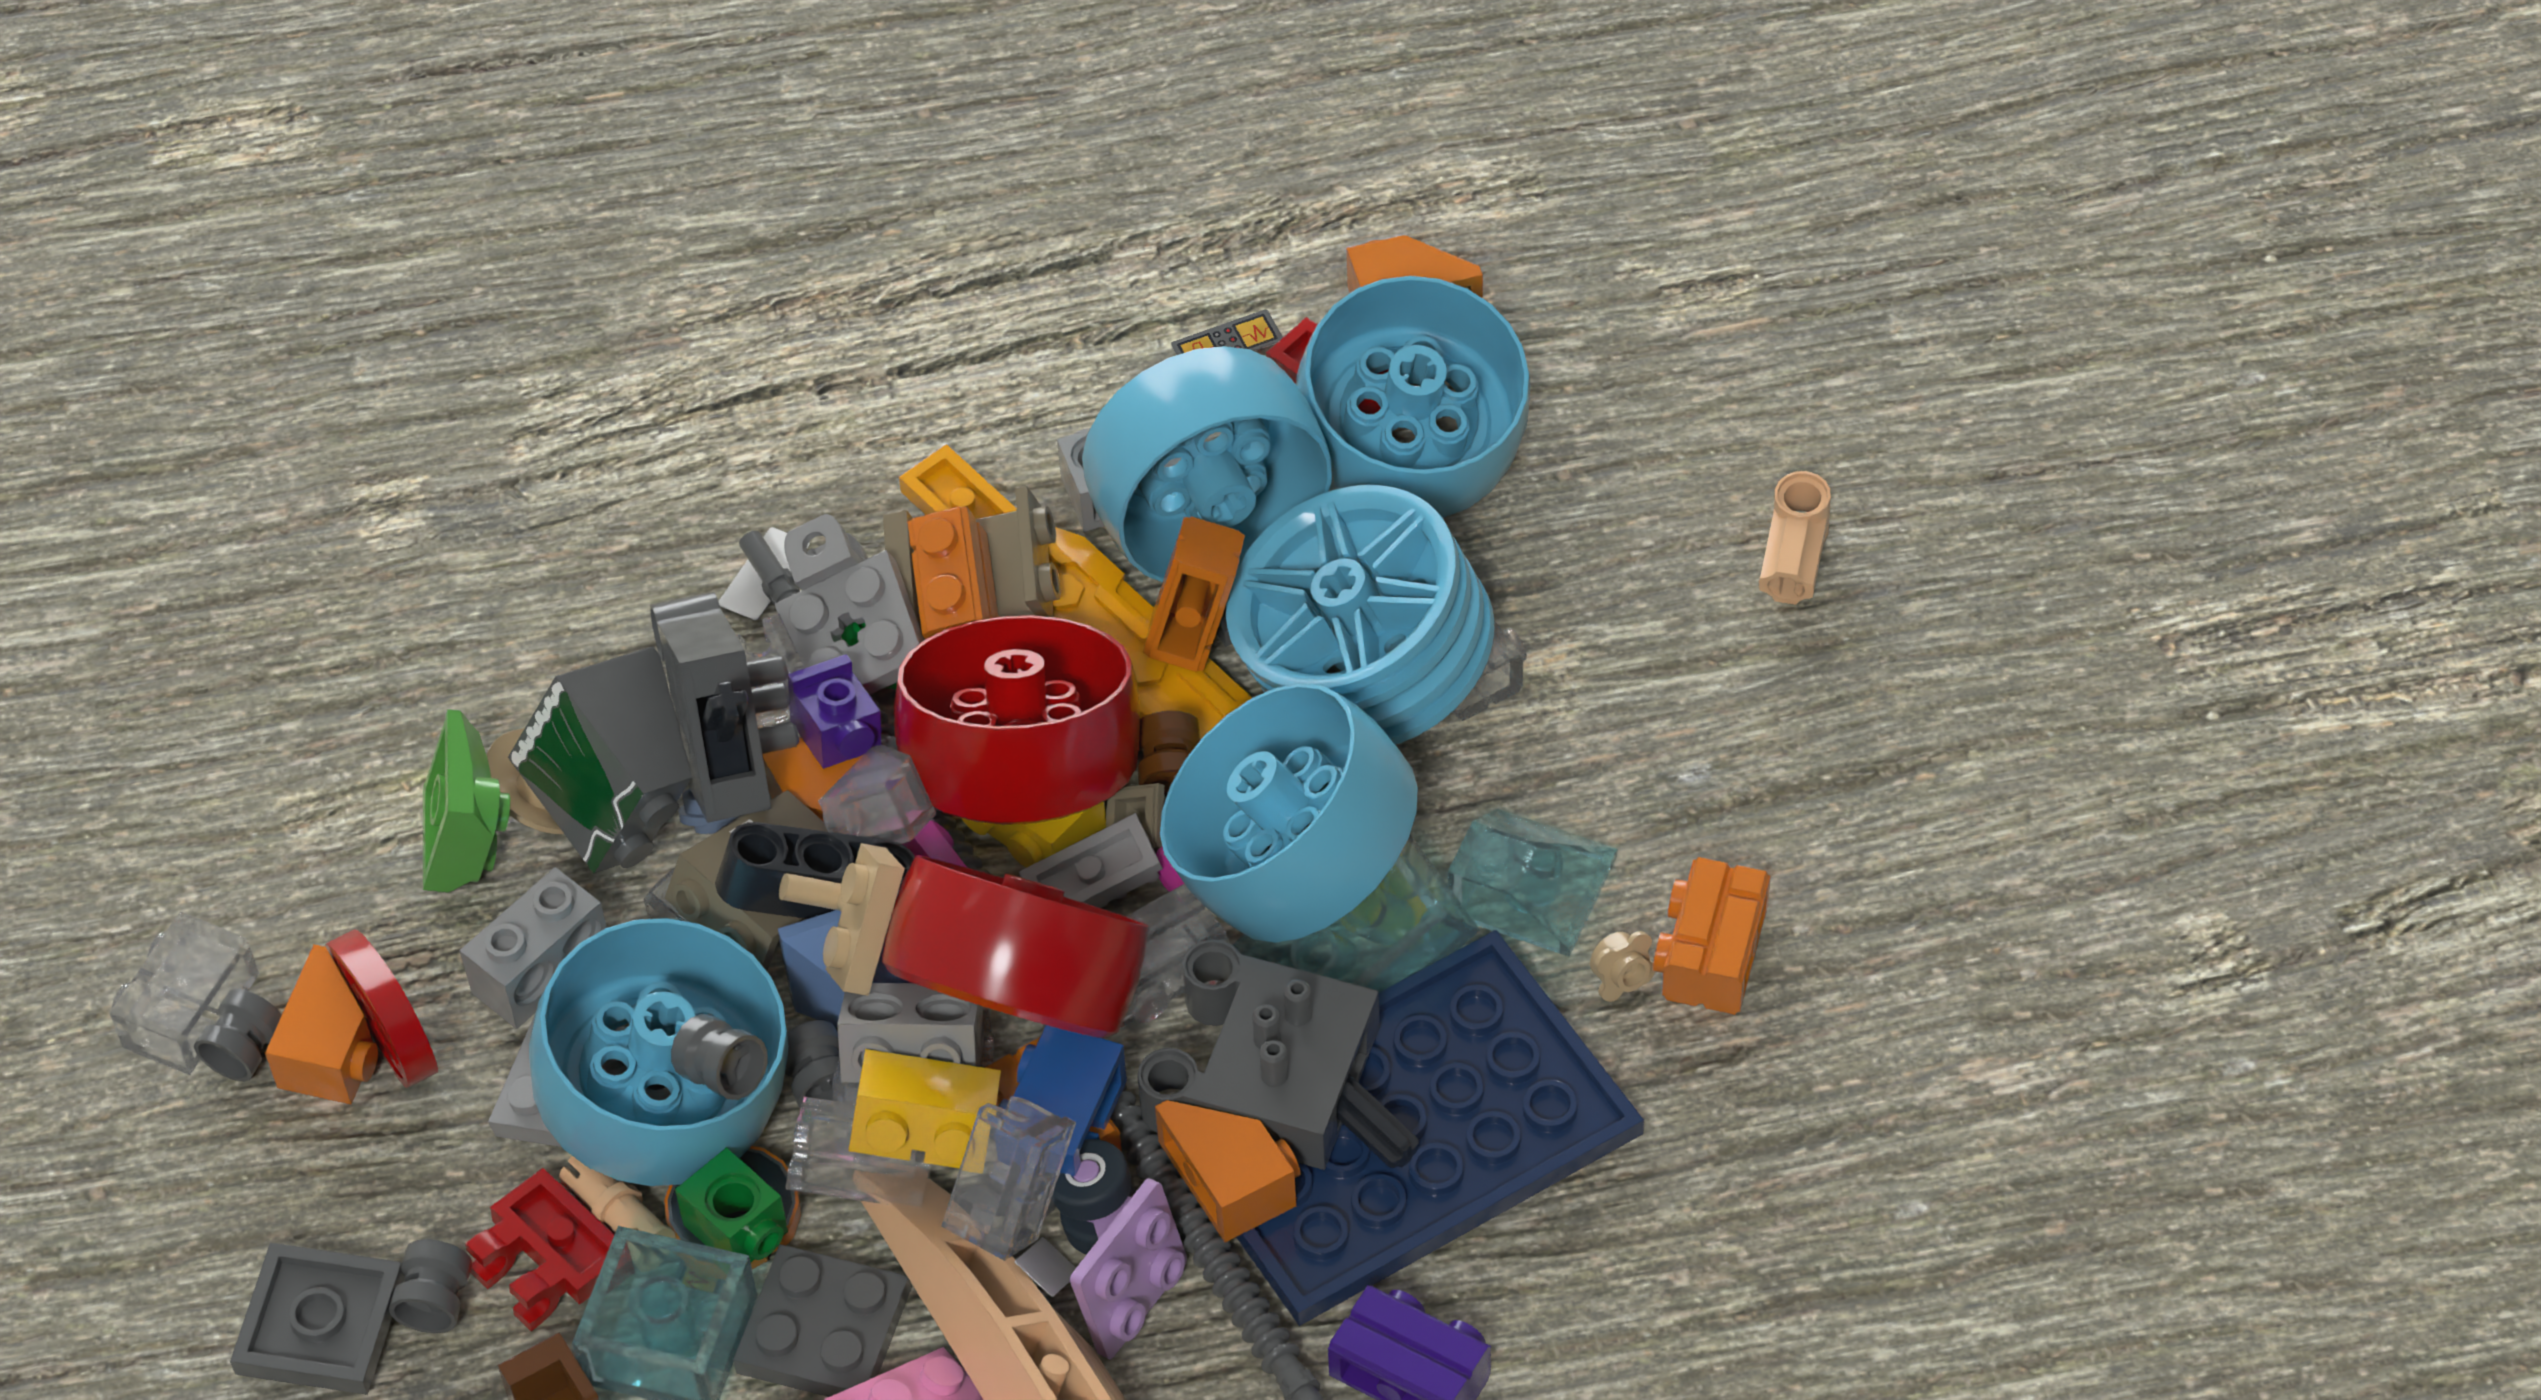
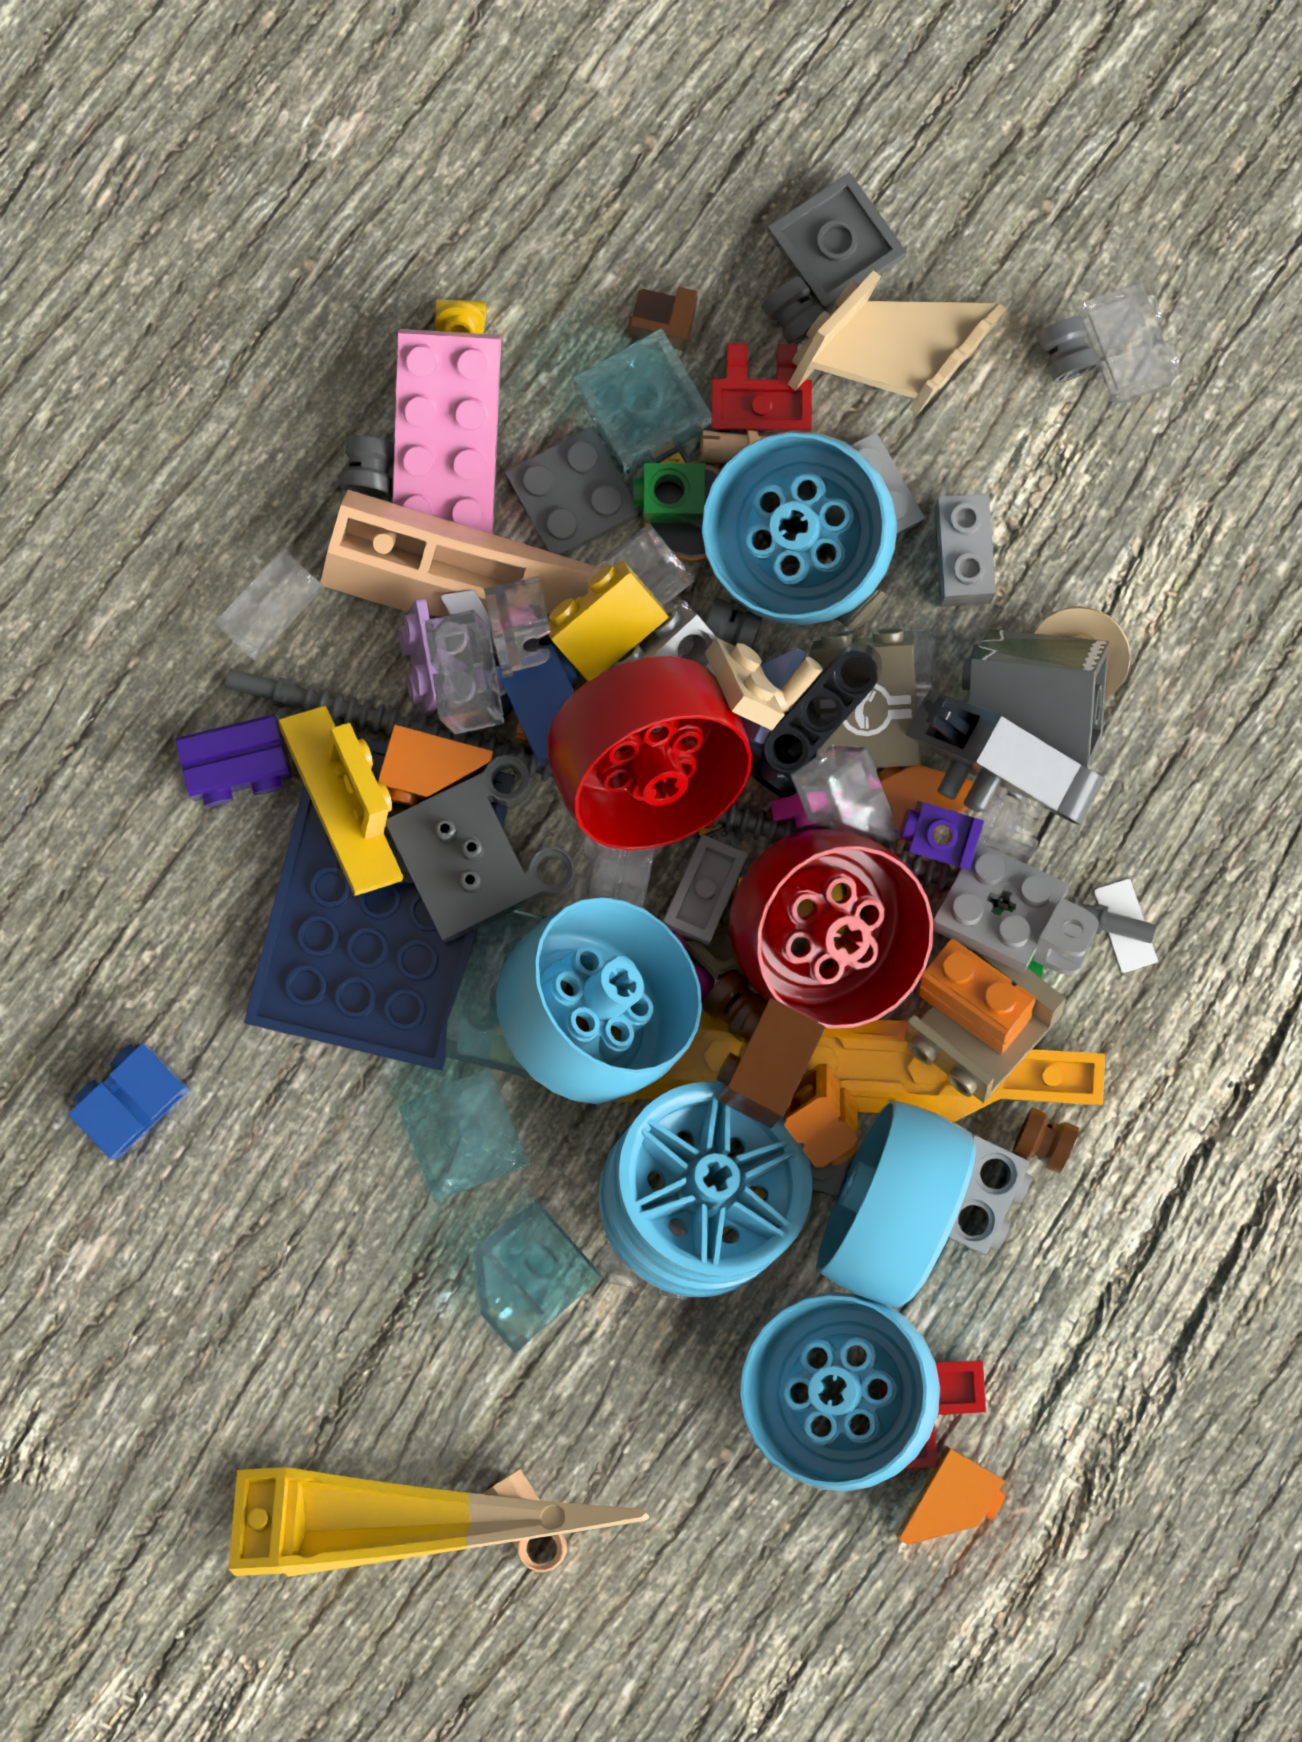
camera: 135 degrees right, 30 degrees up
orange slope [265,944,378,1105] -> none
red piece [325,929,438,1088] -> none
bright green slope [423,709,510,893] -> none
dark grey wheel [671,1014,768,1100] -> none
sticker [1171,309,1283,355] -> none
tan plate [1590,931,1656,1002] -> none
orange brick [1653,857,1771,1015] -> none
none -> blue piece [68,1043,191,1160]
none -> yellow plate [228,1467,650,1577]
none -> yellow bracket [278,706,403,896]
none -> clear piece [424,610,504,734]
none -> clear light blue slope [473,1199,603,1353]
none -> reddish brown piece [716,998,826,1128]
none -> tan piece [788,270,1007,415]
none -> reddish brown wheel [1012,1107,1079,1174]

